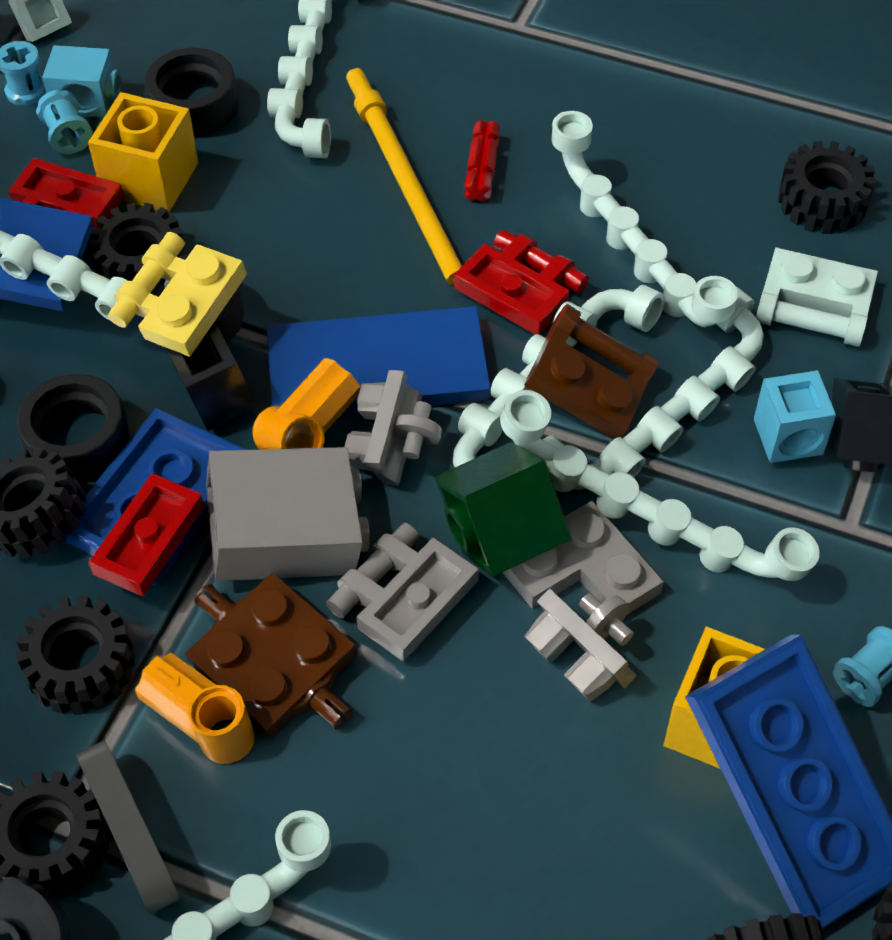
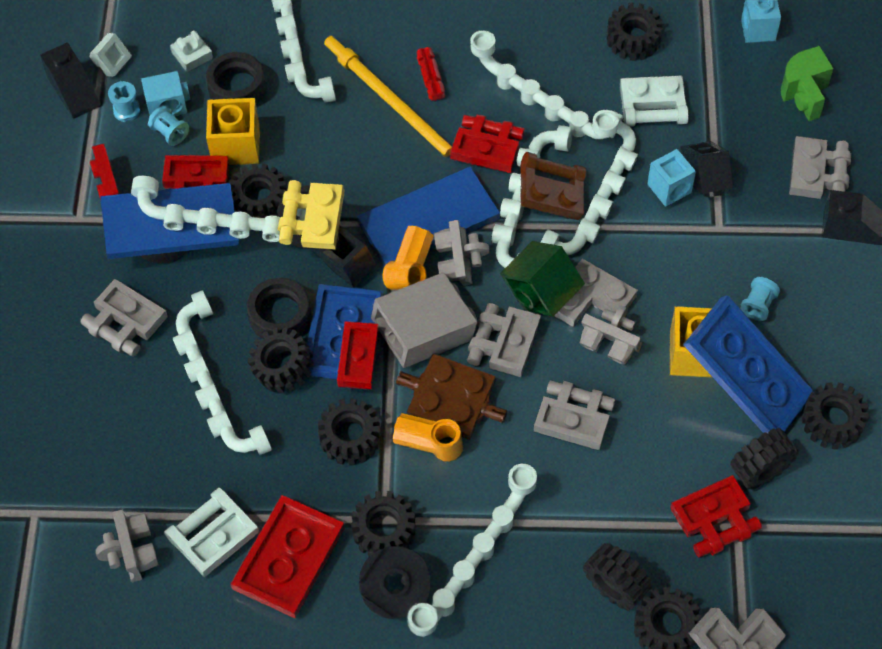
camera: 20 degrees left, 5 degrees up
dark grey beam [75,740,180,915] -> none
light aqua bar [500,390,819,581] -> none
none -> light aqua tile [170,30,213,72]
none -> light grey plate [534,380,615,450]

